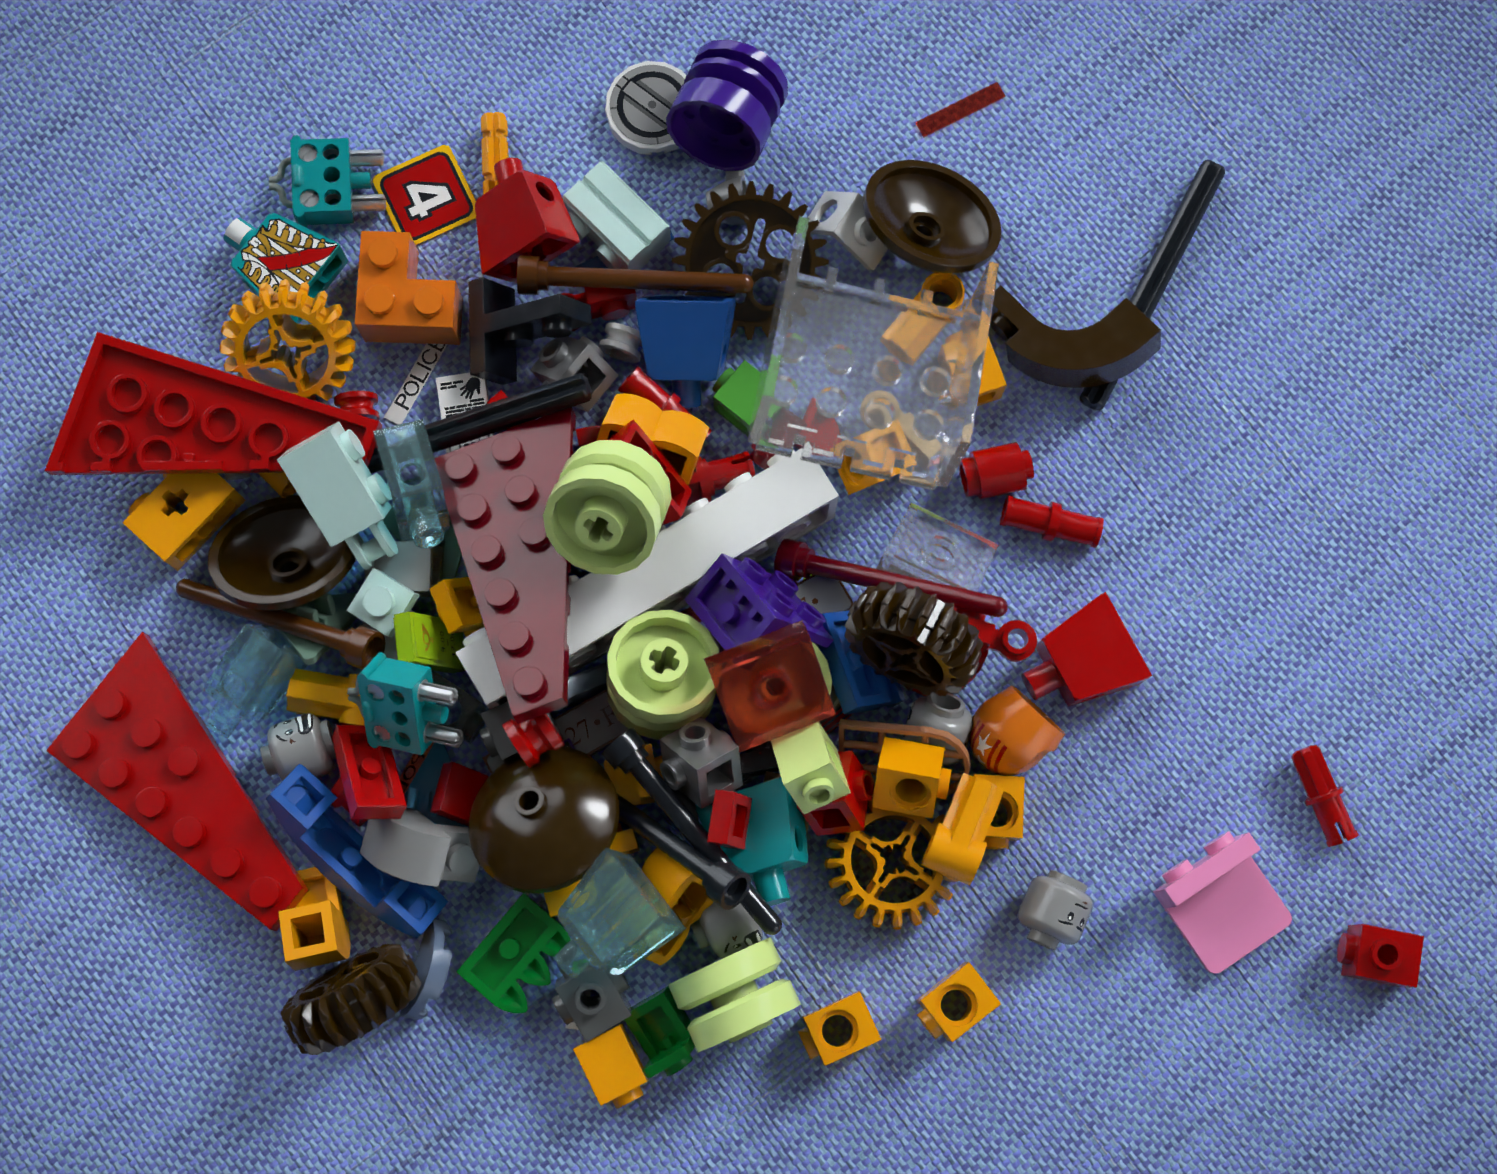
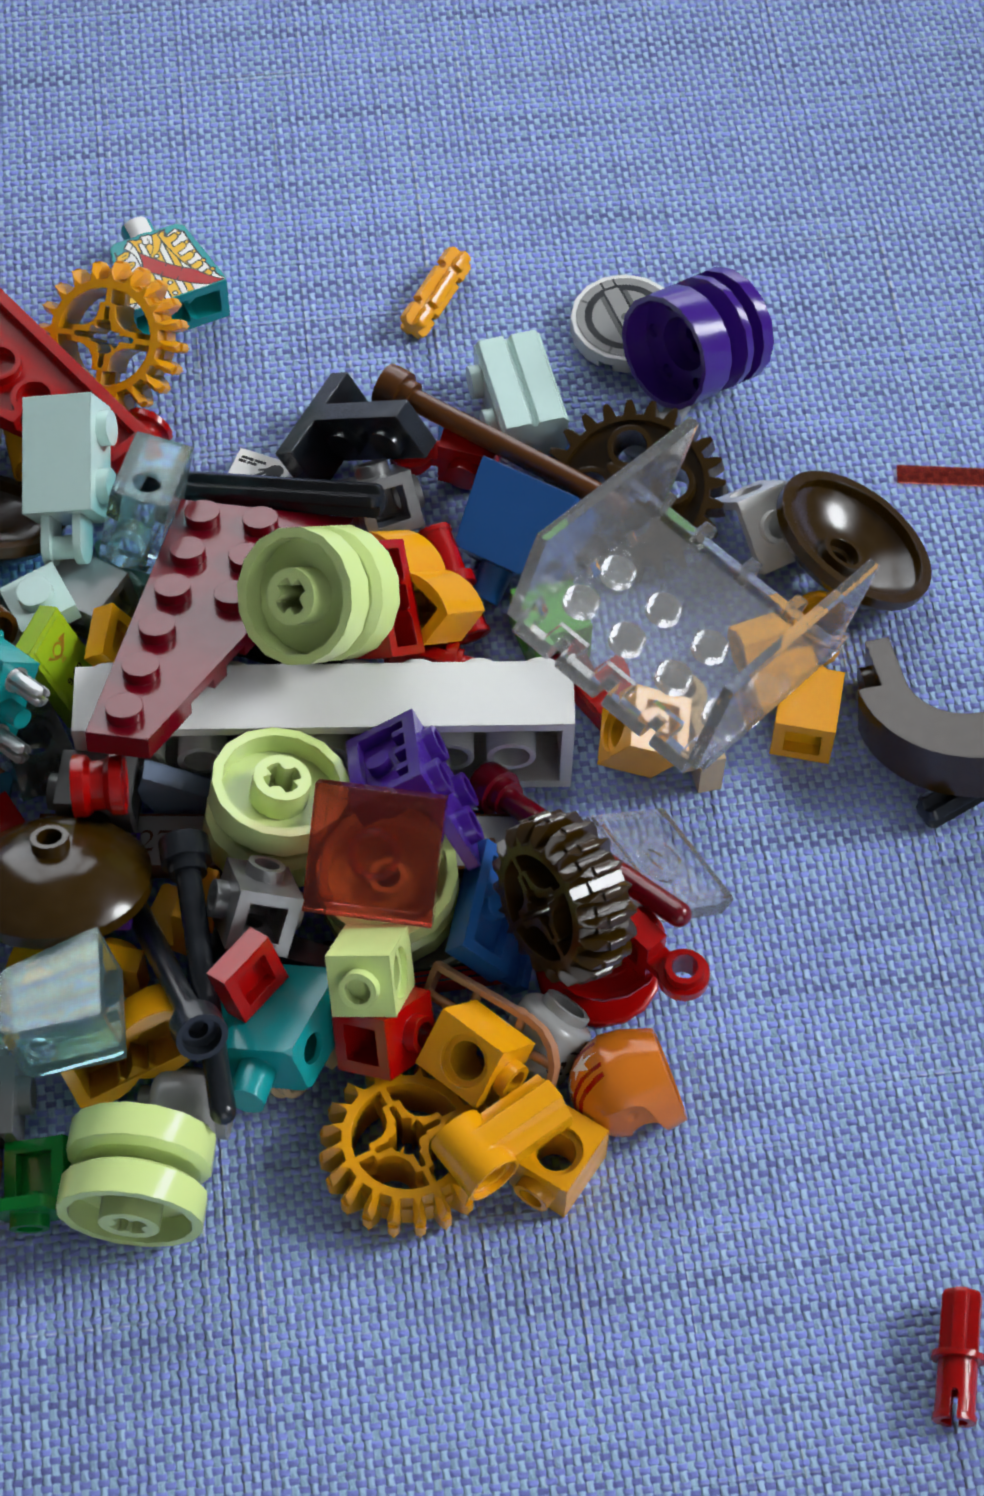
camera: 30 degrees right, 20 degrees down
teal piece [269,135,386,228] -> none
orange brick [355,231,463,345] -> none
sticker [373,145,476,245] -> none
white sticker [384,343,448,426] -> none
red torso [475,158,580,283] -> none
white bush [599,322,642,363] -> none
light orange brick [798,991,882,1066] -> none
light orange brick [916,962,1001,1042] -> none
red brick [959,442,1034,500] -> none
red pin [1000,495,1104,548] -> none
light grey head [1018,870,1093,951] -> none
red torso [1021,592,1152,707] -> none
bright pink bracket [1153,831,1292,974] -> none

